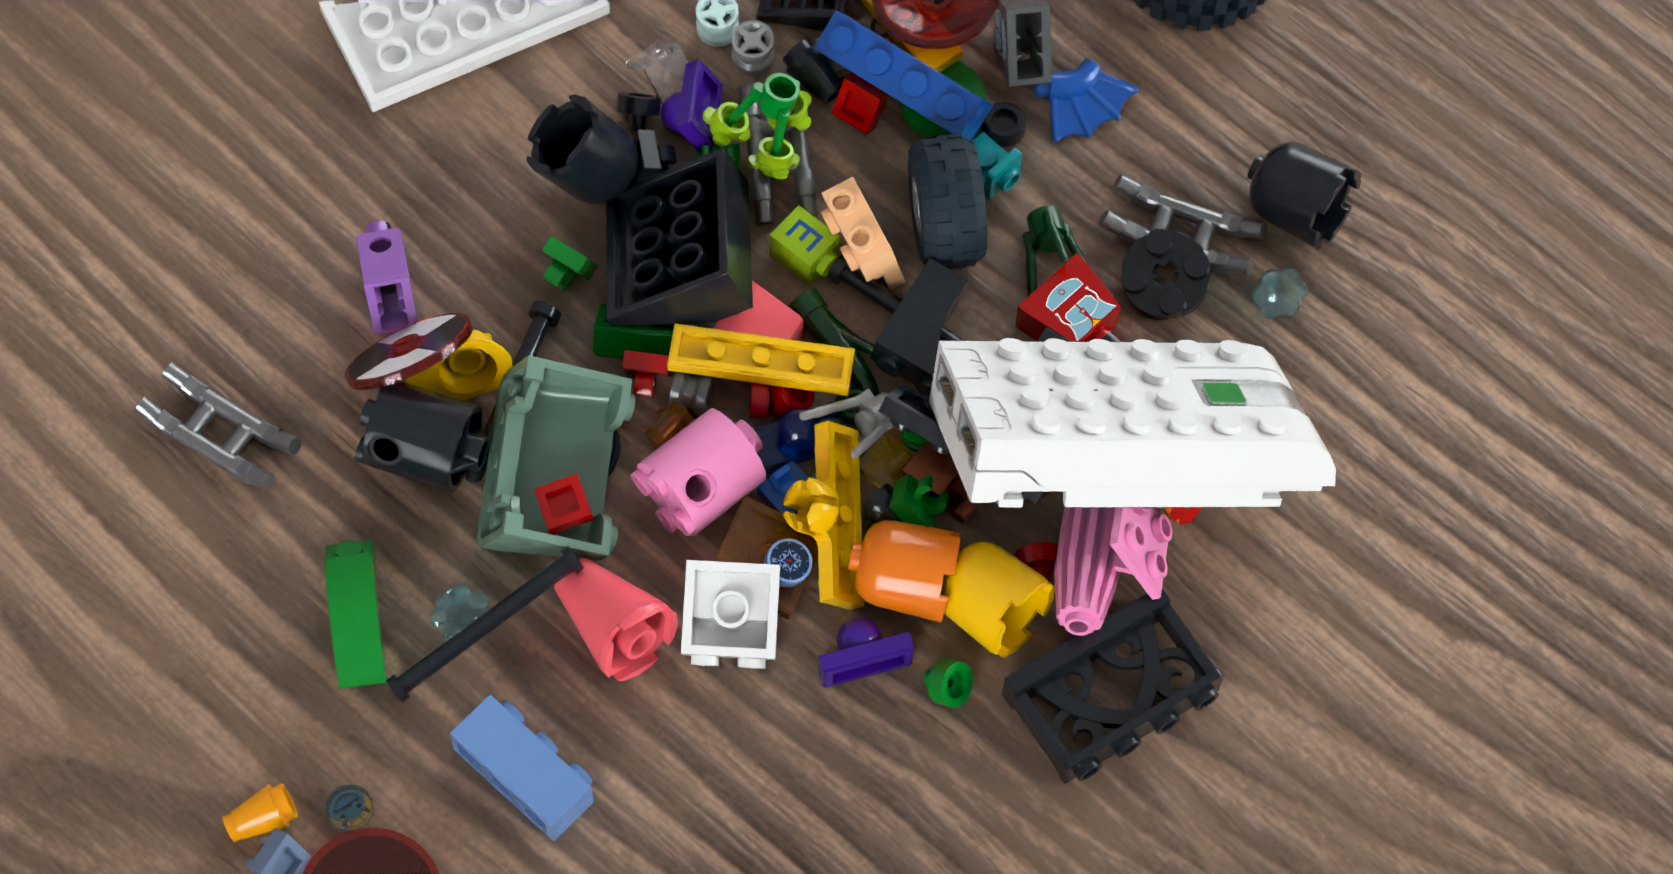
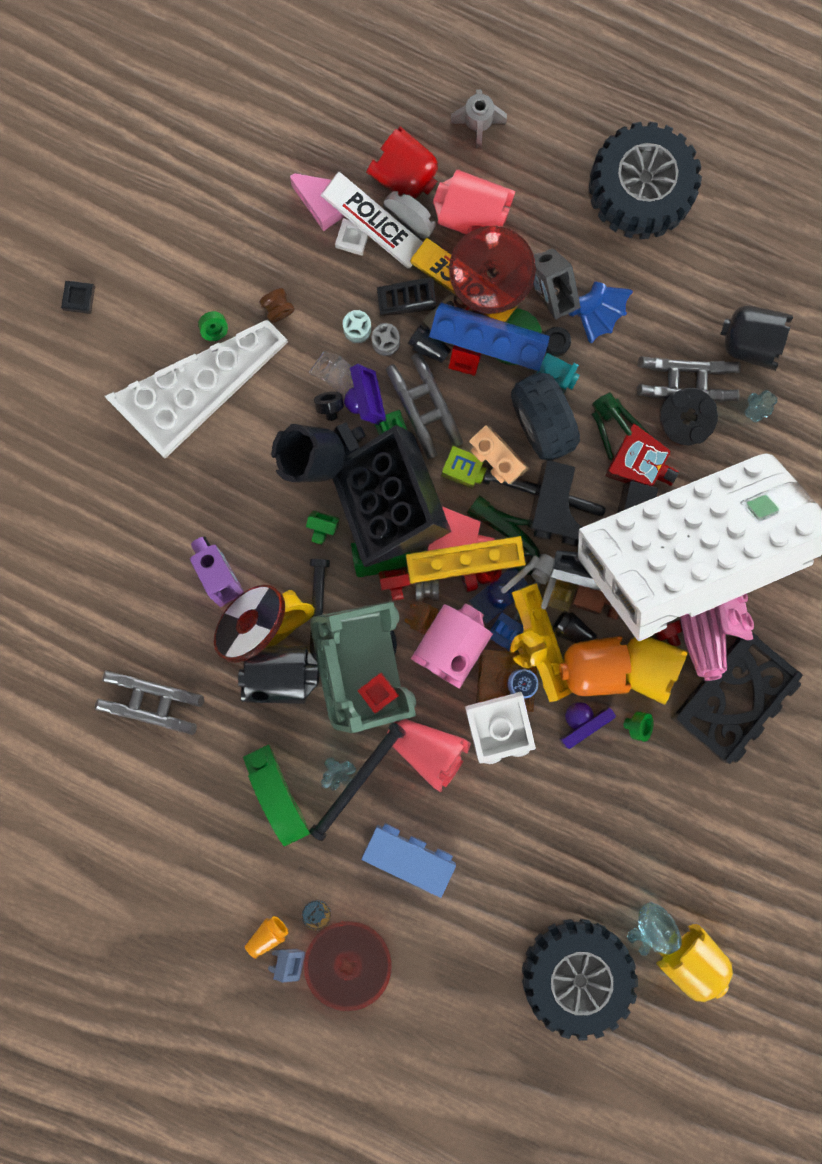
camera: 15 degrees left, 20 degrees up
plant [702,73,812,179] -> none
green tile [889,473,949,528] -> none

